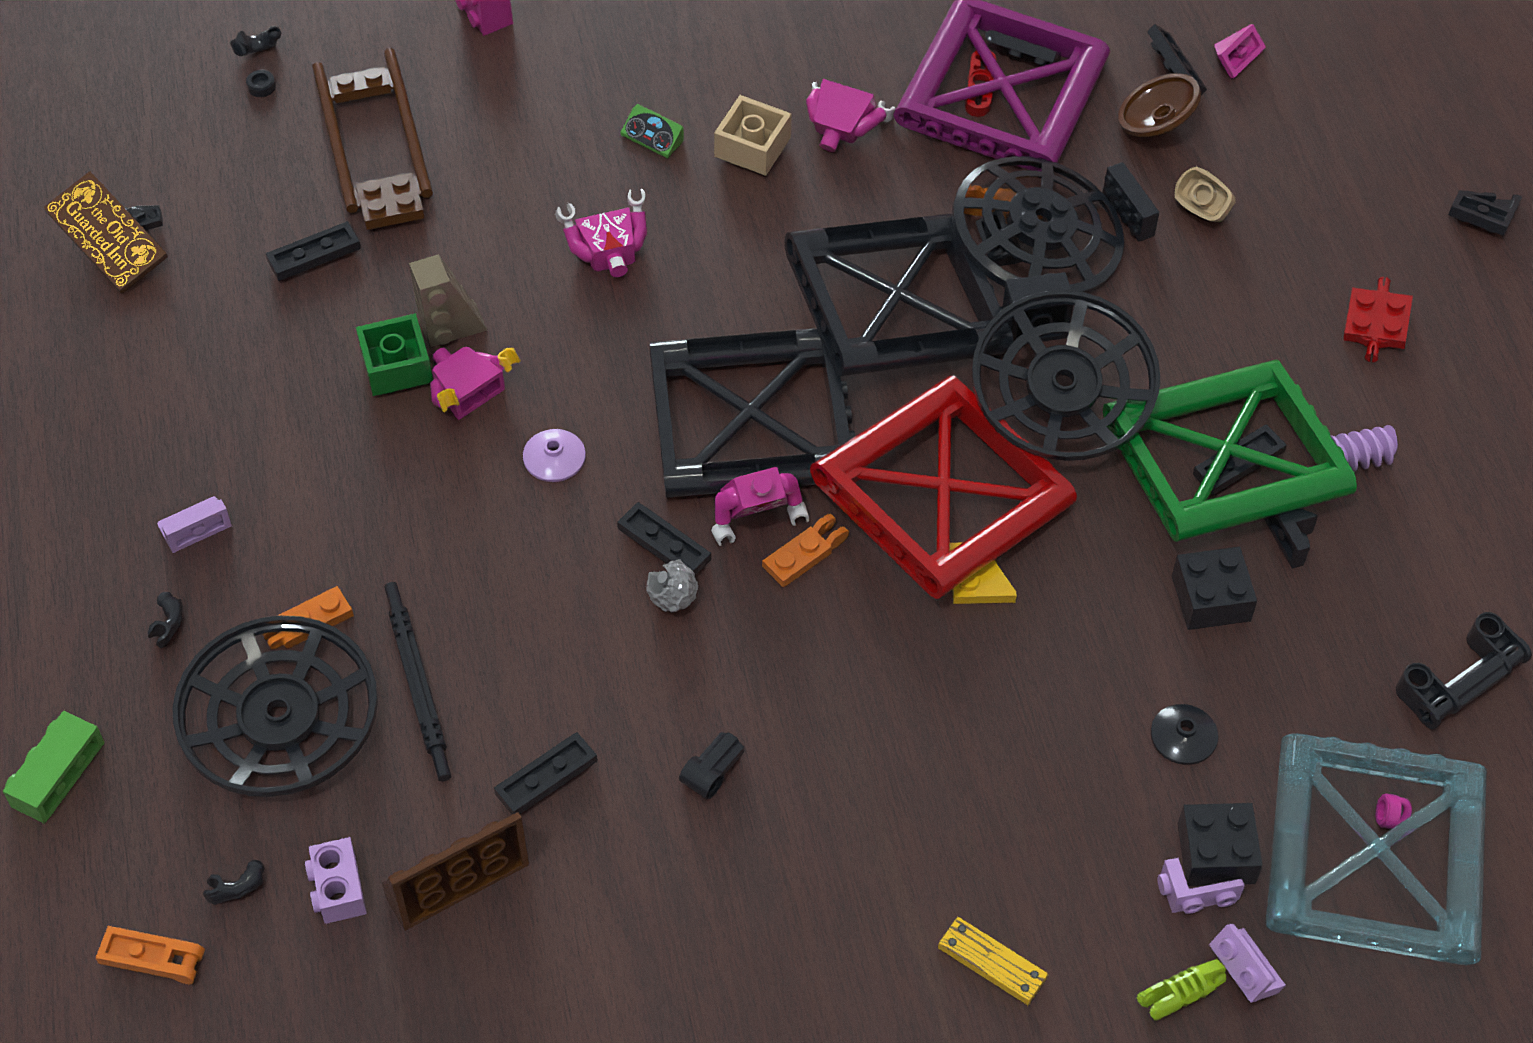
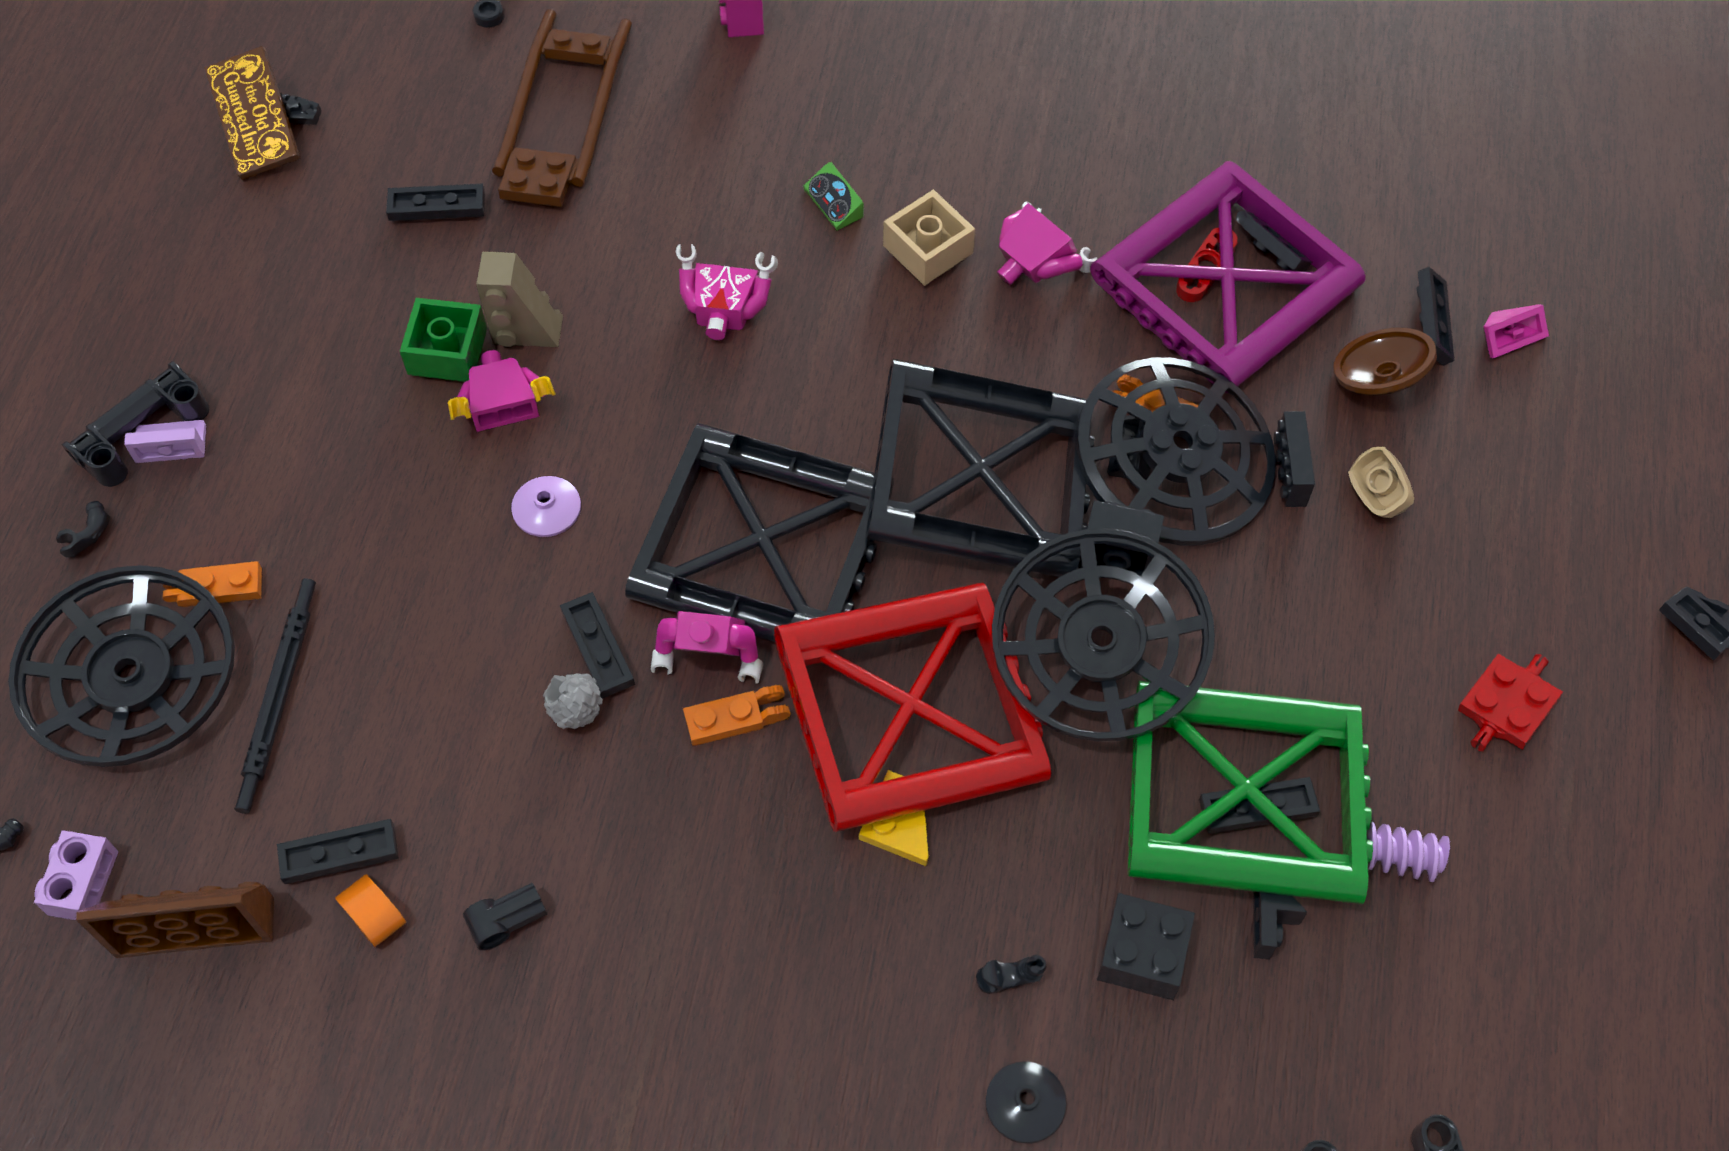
camera: 25 degrees right, 5 degrees up
none -> black piece [62,361,209,487]
none -> orange panel [335,875,407,947]
none -> black piece [976,955,1047,994]

